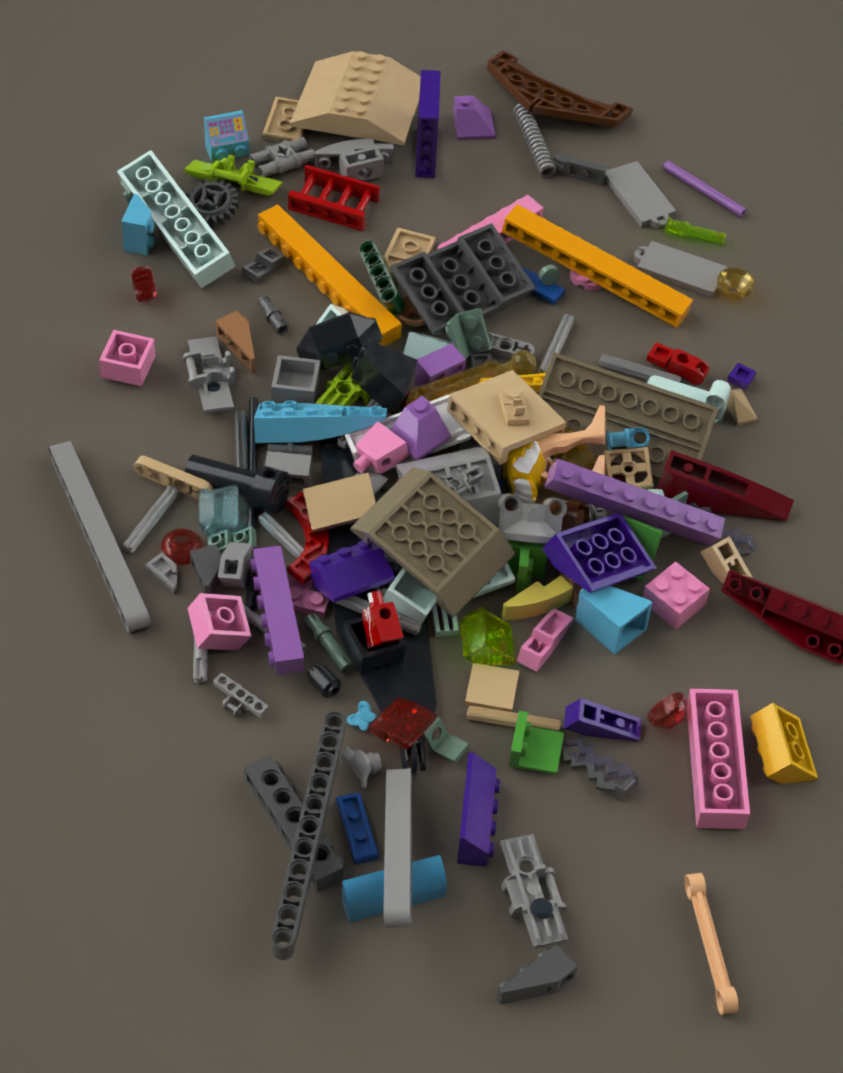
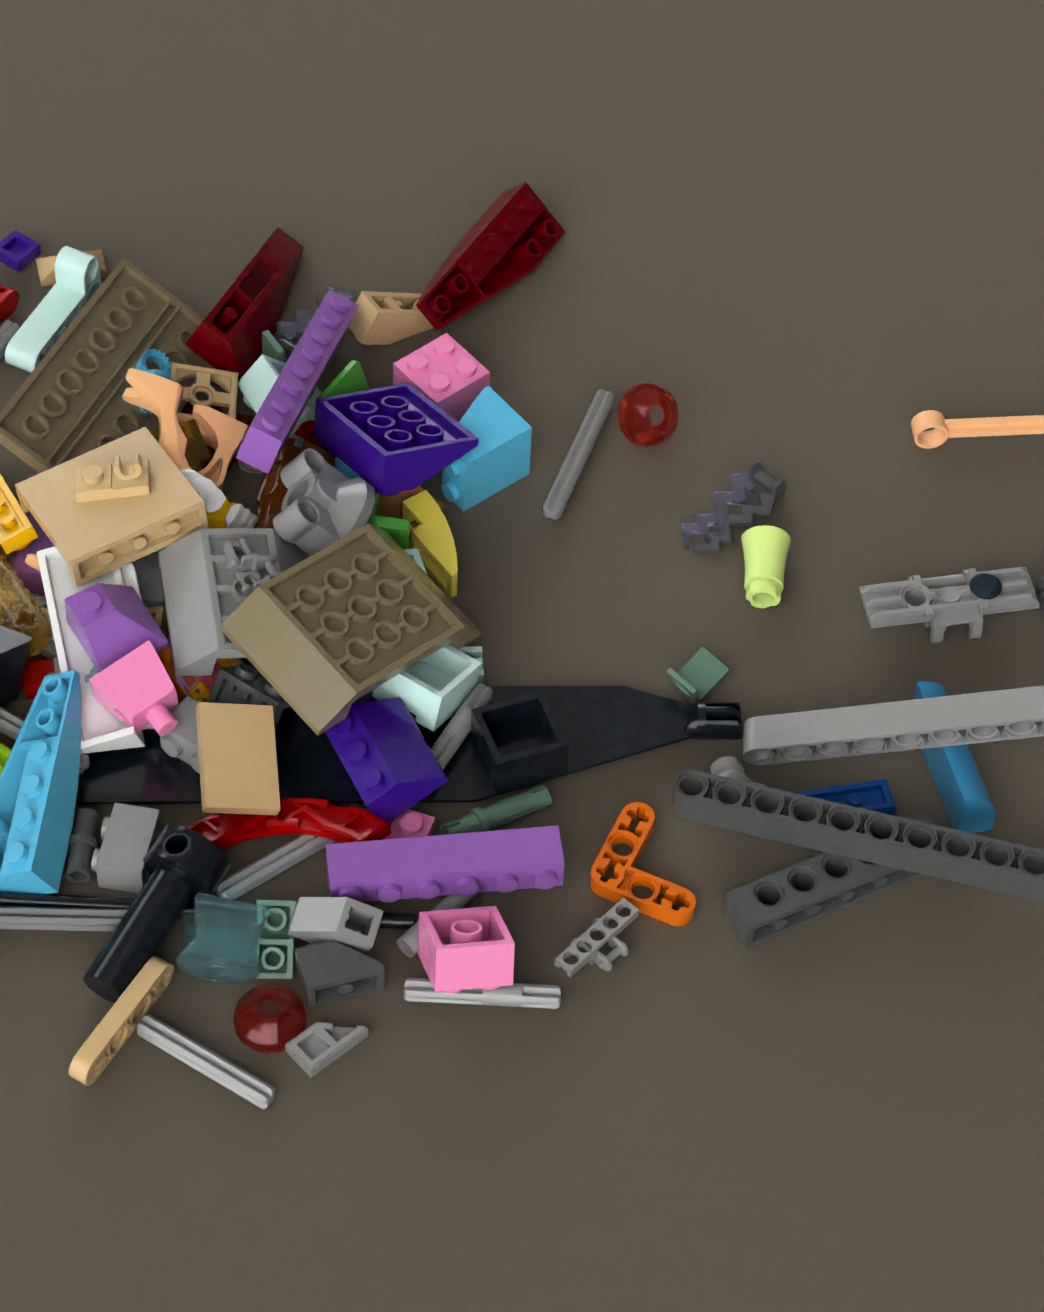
camera: 85 degrees left, 0 degrees up
light grey beam [48,441,151,633] -> none
black brick [307,663,341,698] -> none
medium azure piece [347,701,377,731] -> none
red torso [362,591,404,649] -> none
clear red slope [368,698,437,750] -> none
dark purple slope [457,752,500,867] -> none
clear neon green slope [460,607,516,666] -> none
tan tile [465,663,519,712] -> none
tan axle [467,706,561,732] -> none
bright green bracket [509,711,564,775] -> none
bright pink slope [517,608,573,672] -> none
dark purple slope [564,698,642,742] -> none
bright pink brick [686,689,750,829] -> none
yellow slope [750,703,818,784] -> none
none -> light grey axle [542,389,614,520]
none -> orange beam [589,802,696,926]
none -> yellowish green plant [741,525,791,609]

